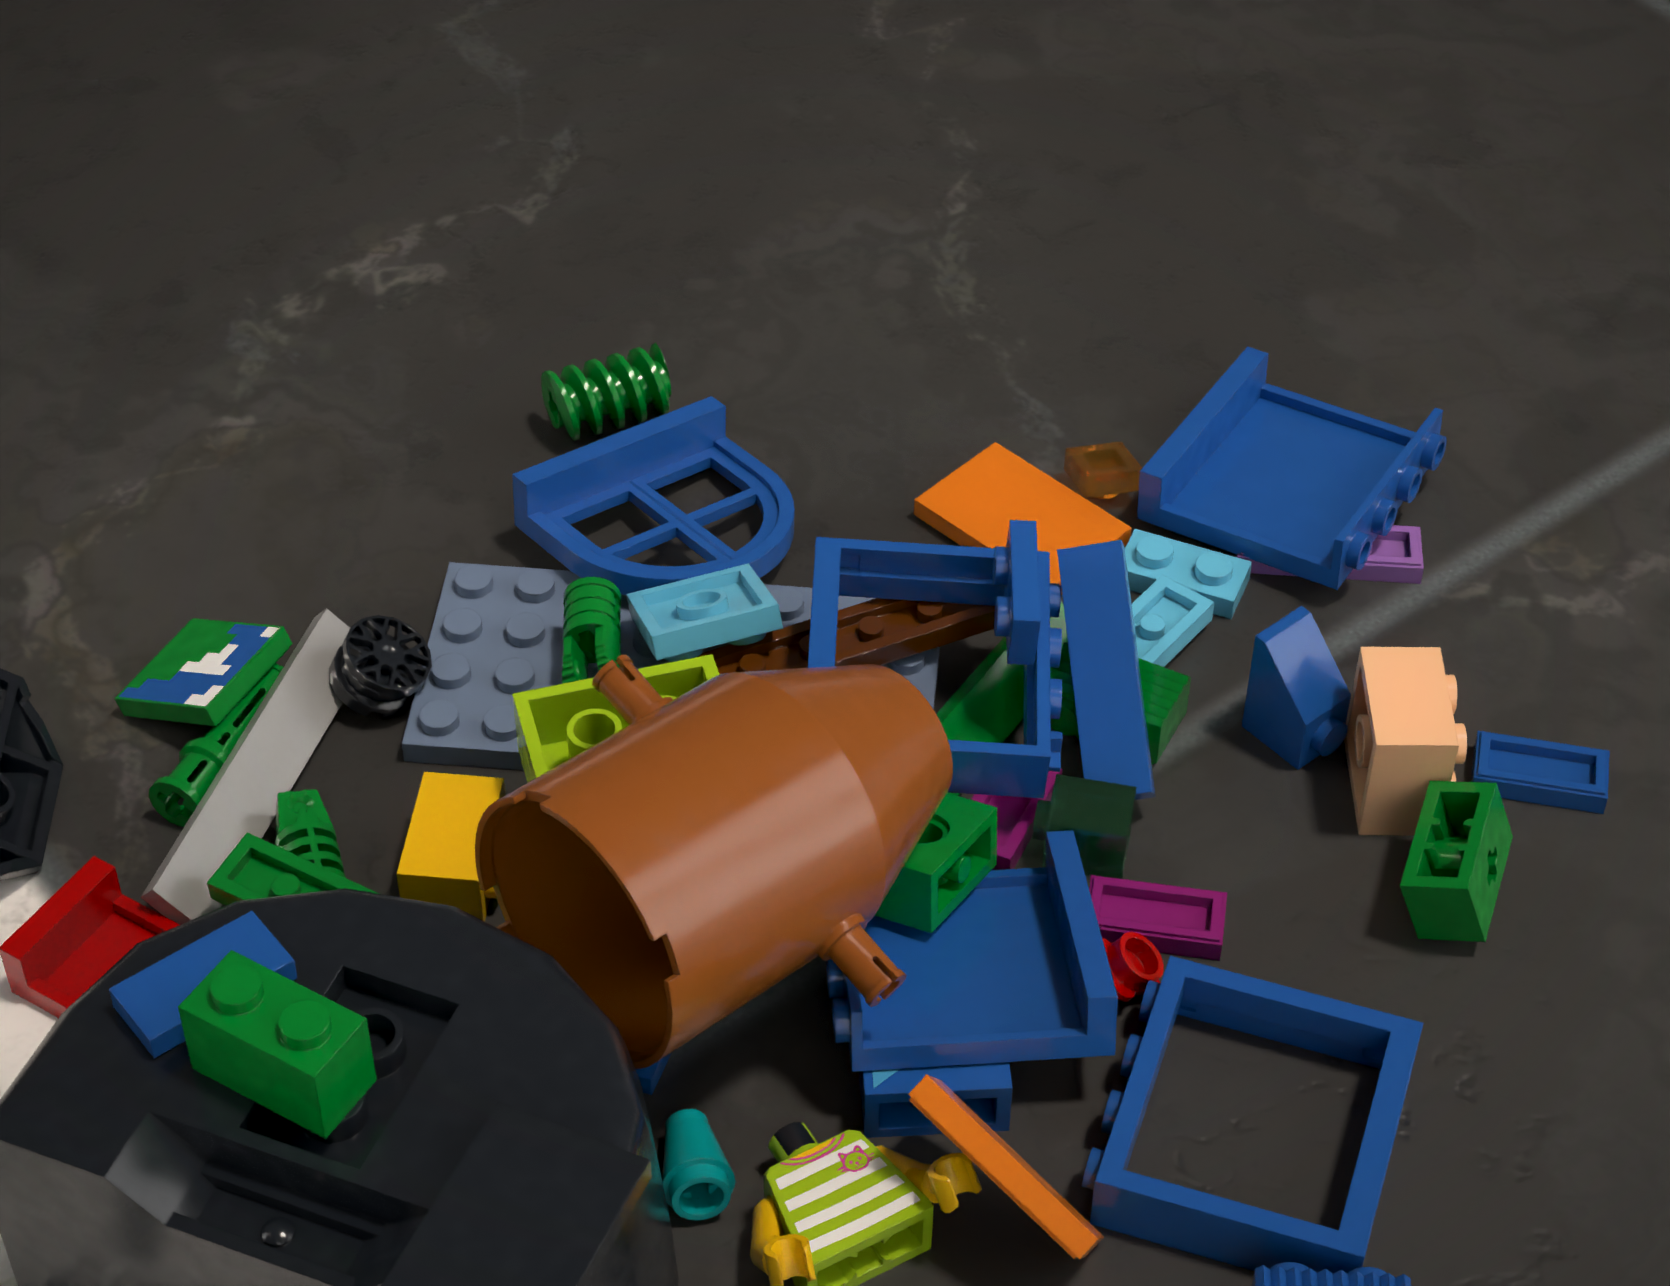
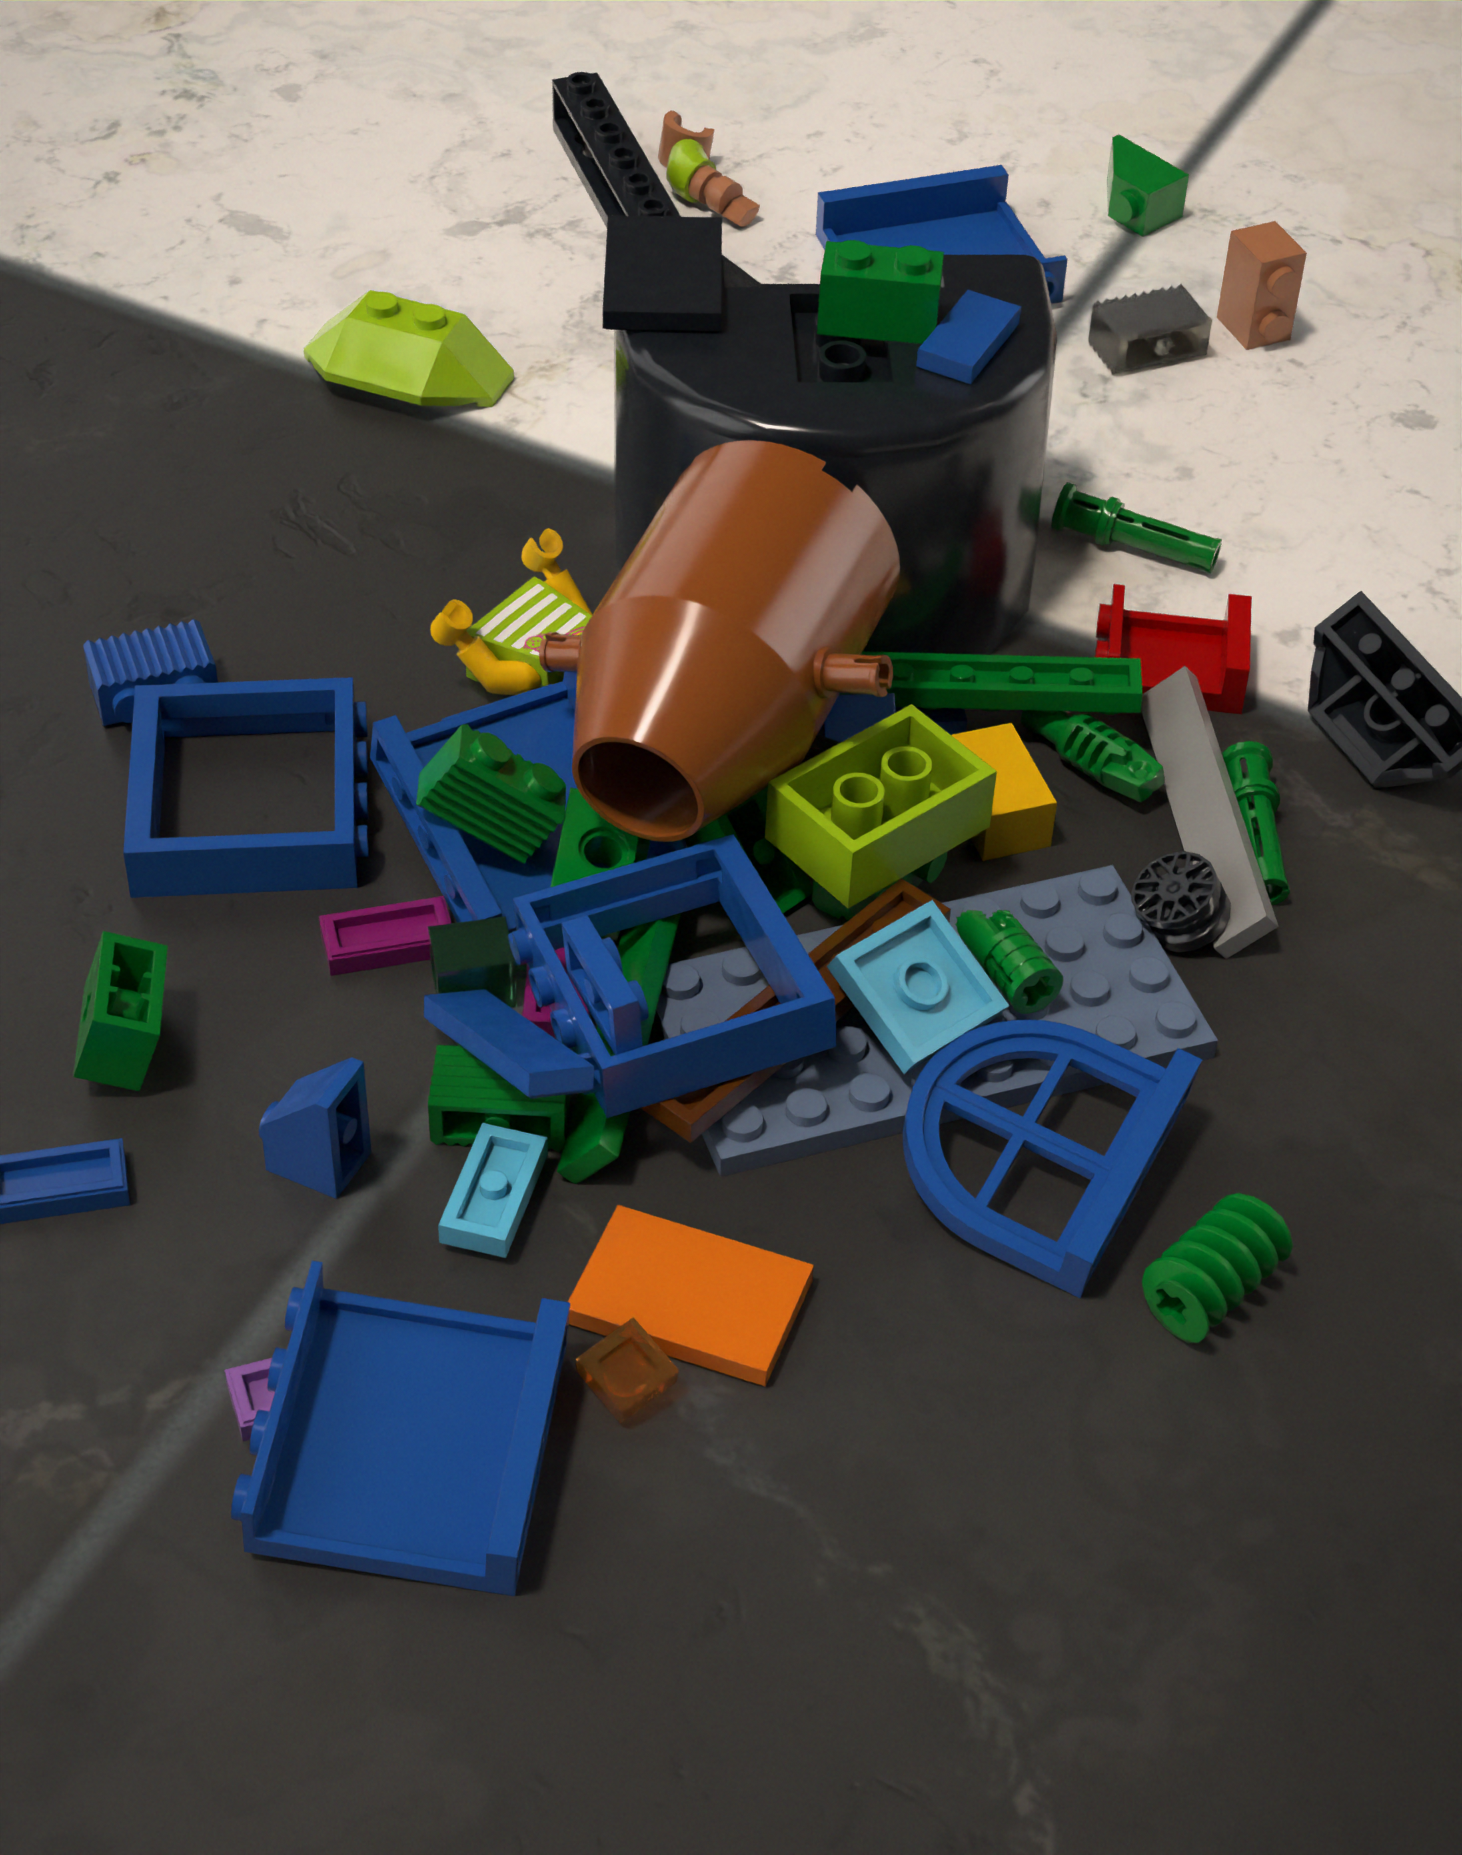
camera: 155 degrees right, 0 degrees up
tile [114,618,293,726] -> none
orange tile [908,1074,1104,1259] -> none
red plate [1102,932,1164,1002] -> none
medium azure plate [1125,529,1252,619] -> none
light nougat brick [1344,647,1467,836] -> none
none -> green brick [416,724,566,864]

